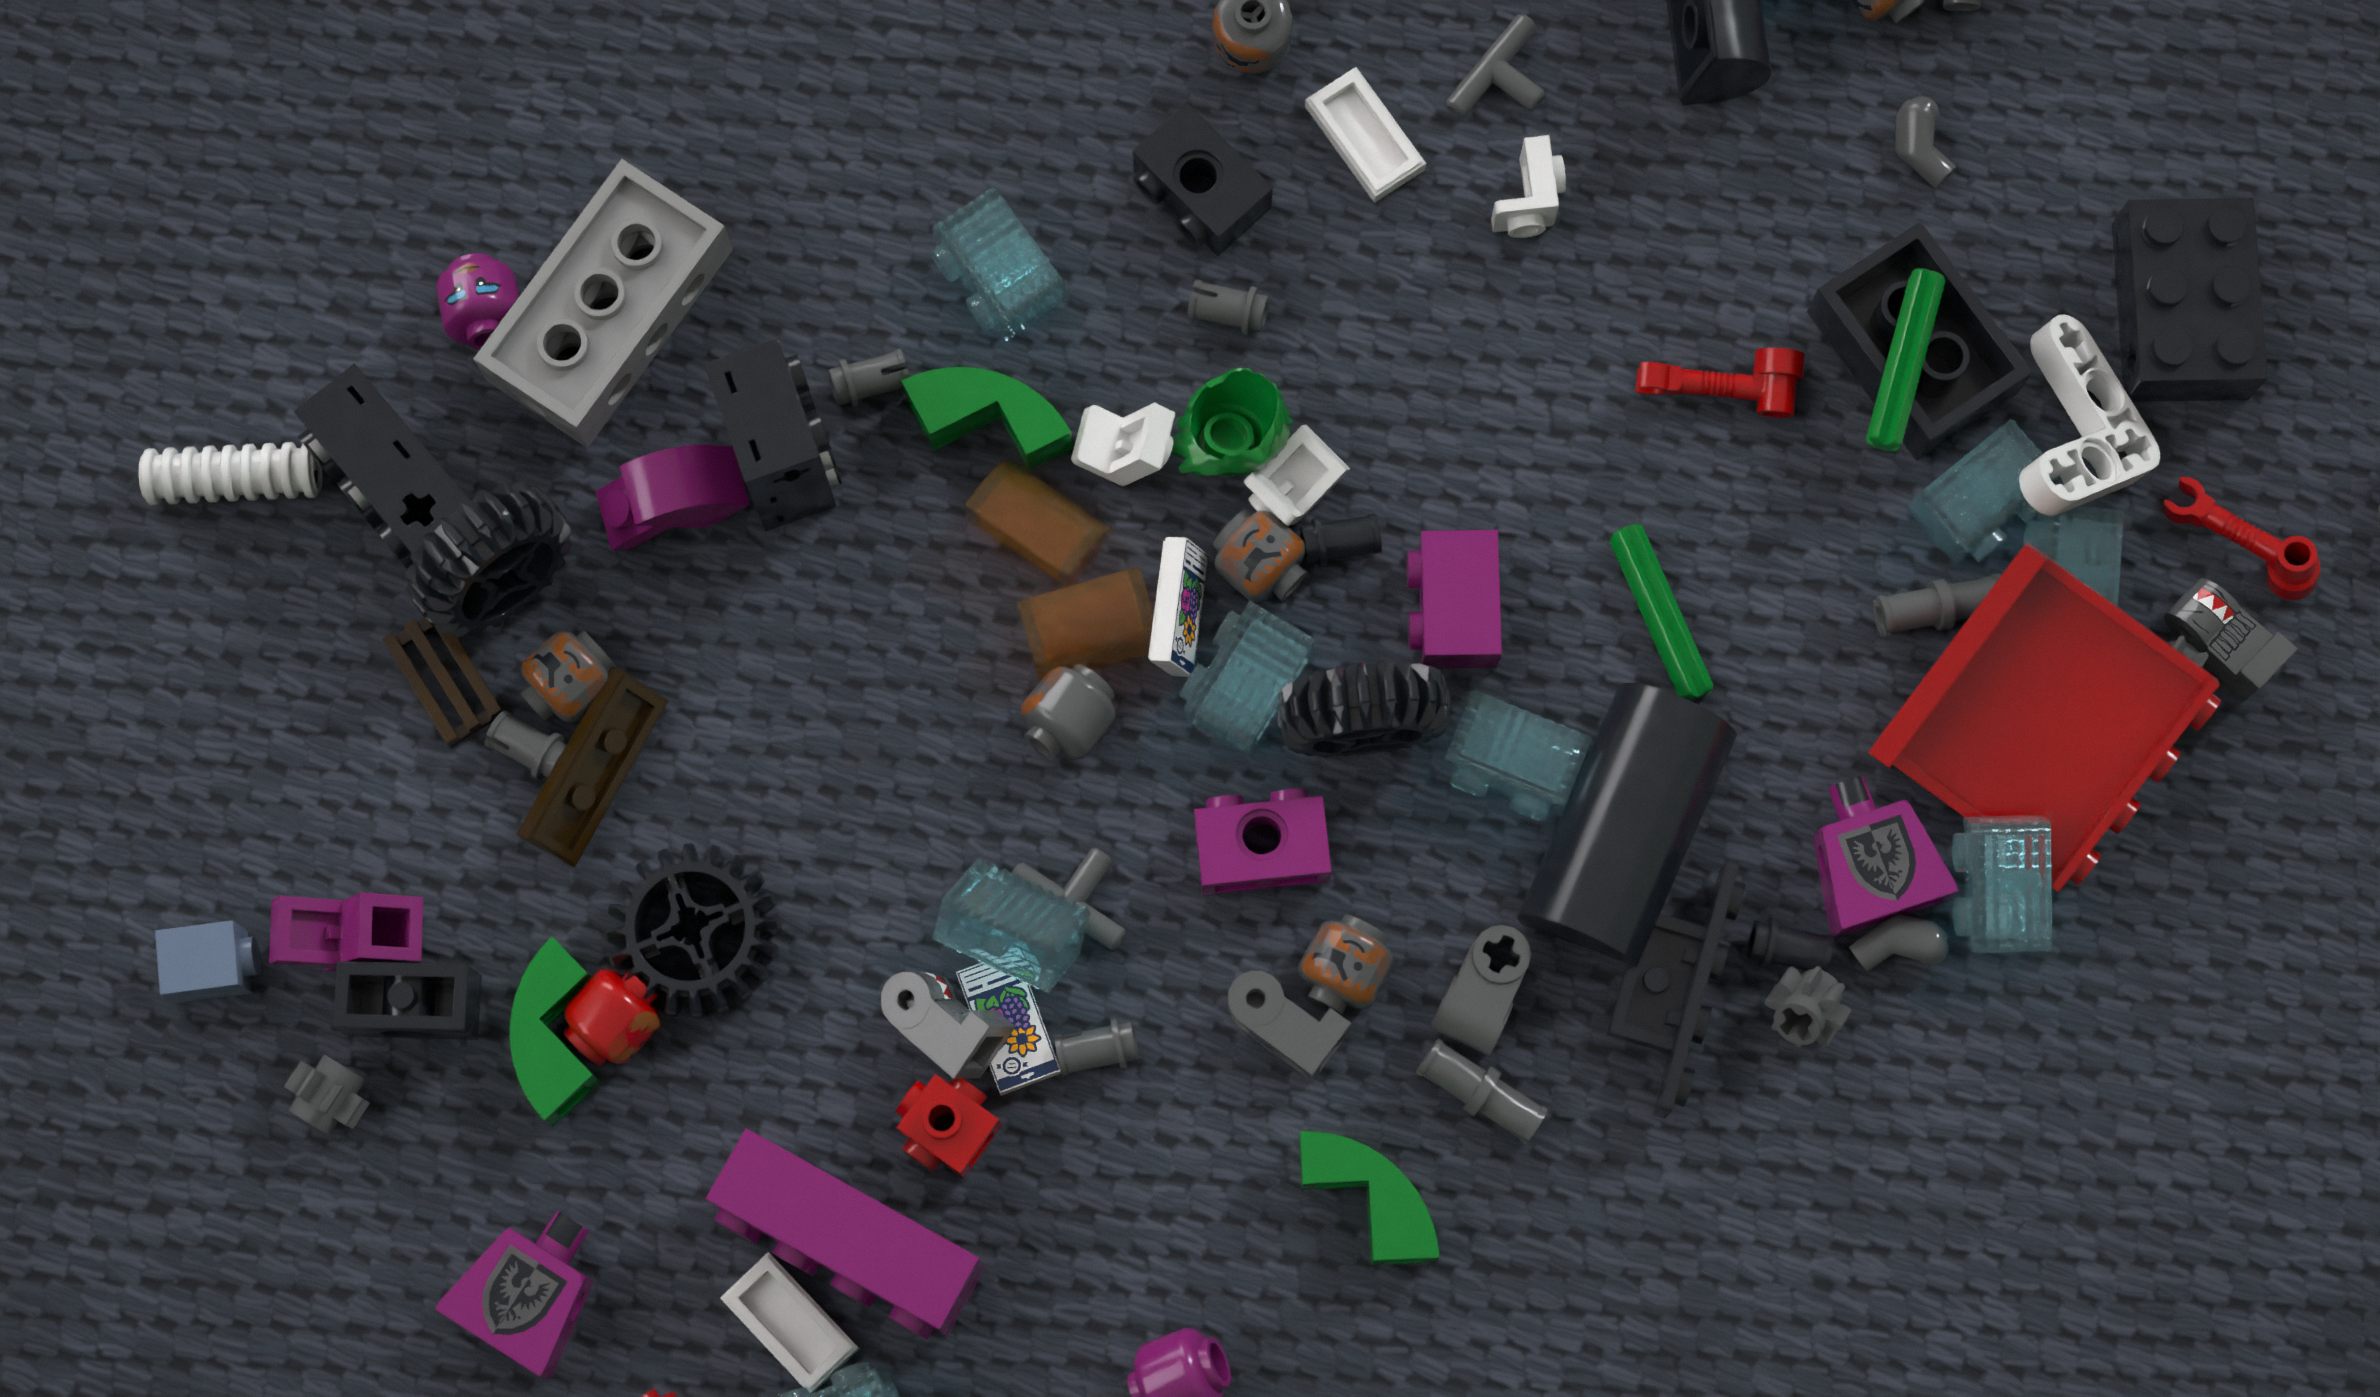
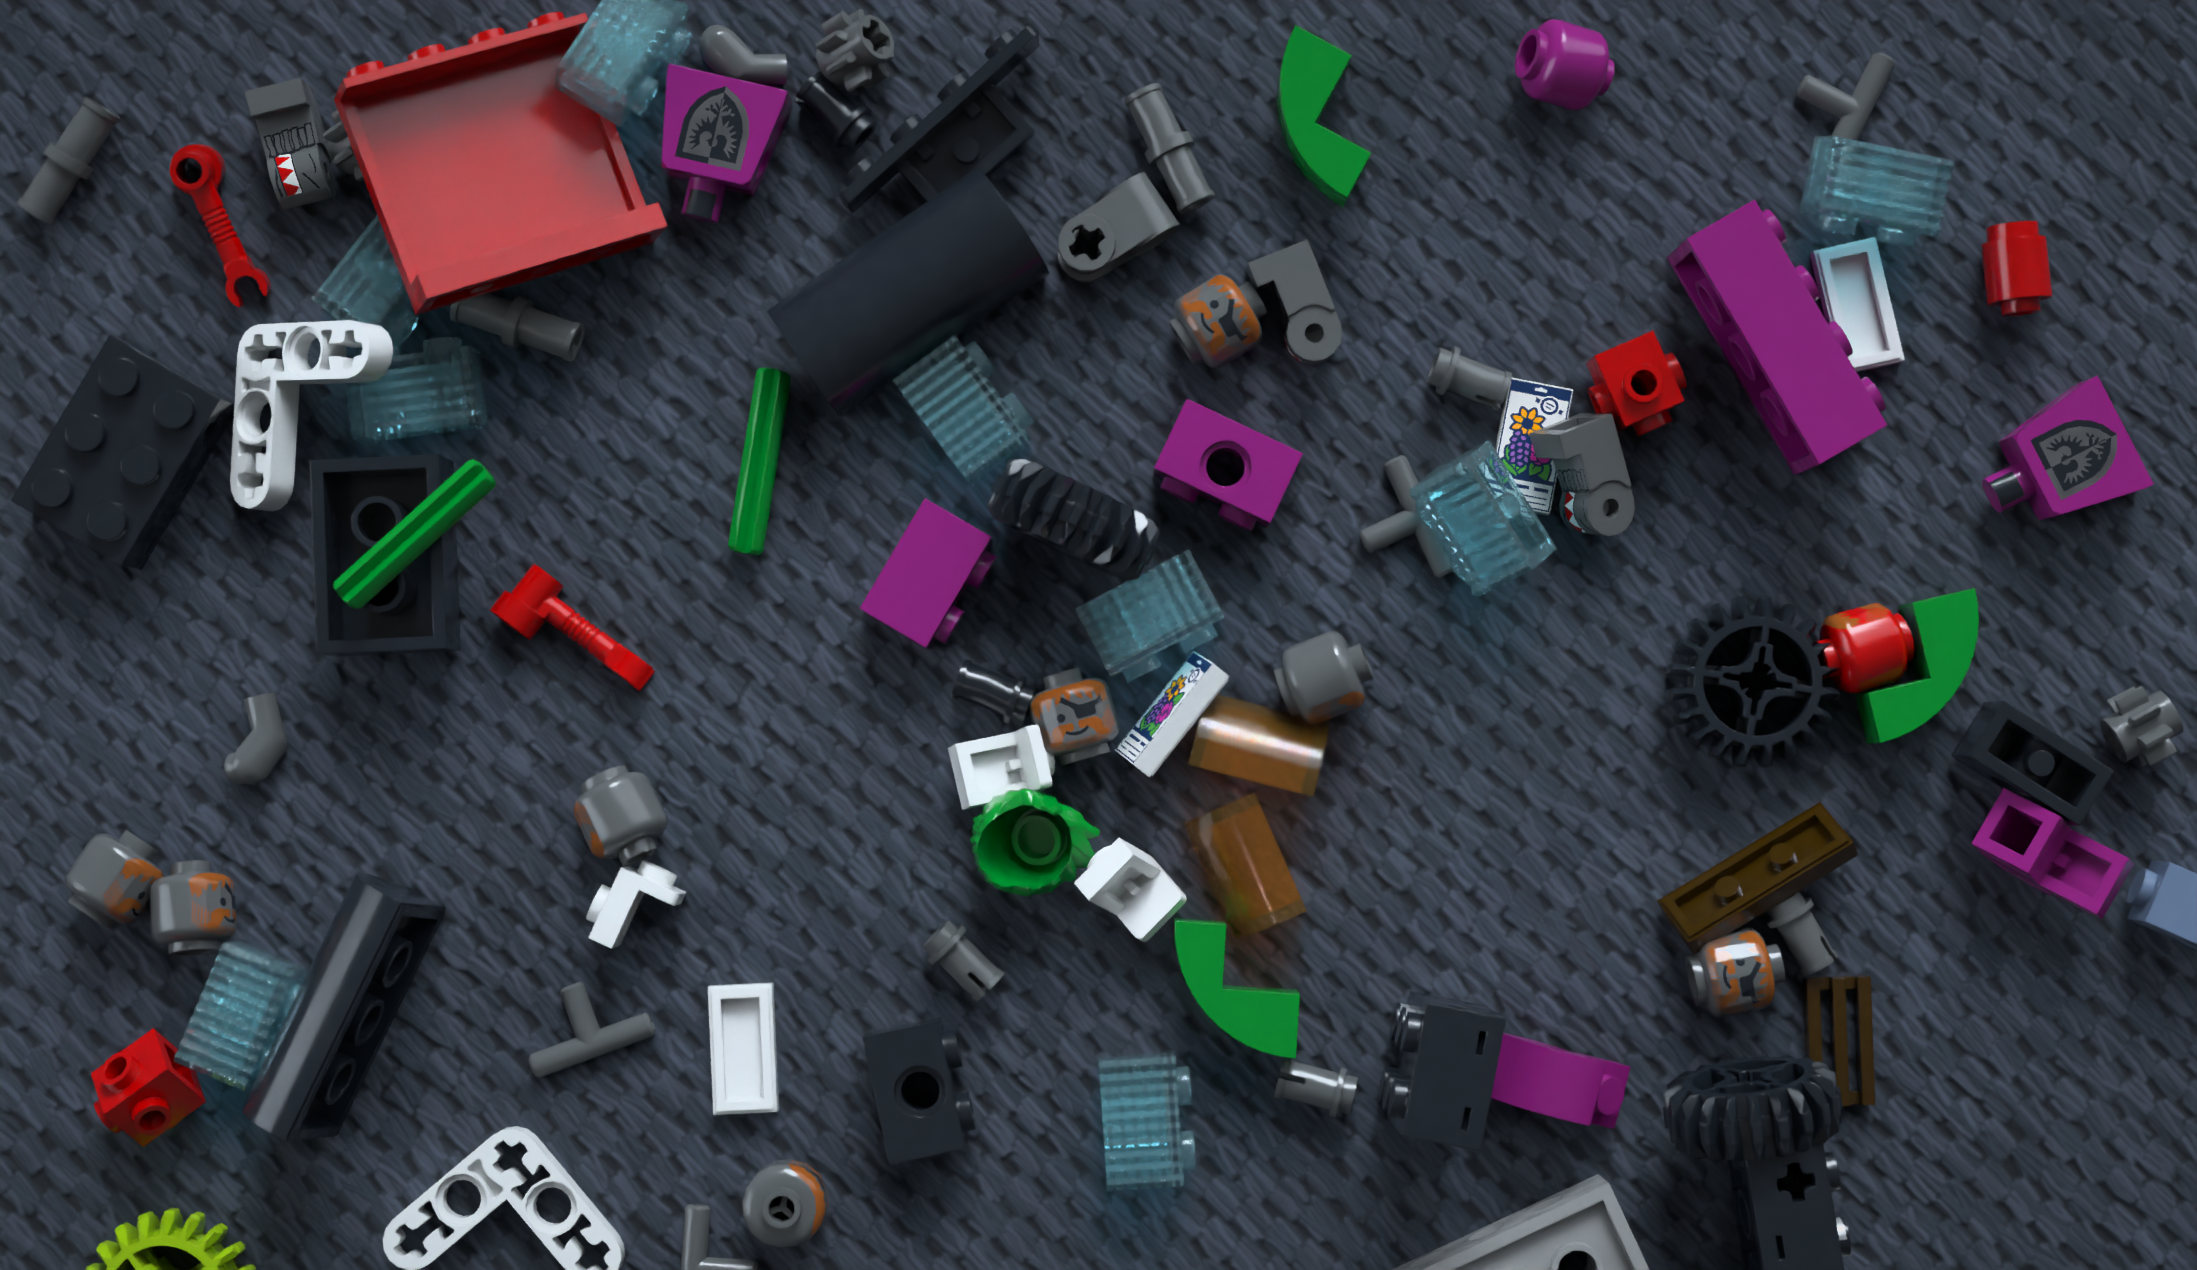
camera: 145 degrees left, 10 degrees up
none -> dark grey head [573,765,668,866]

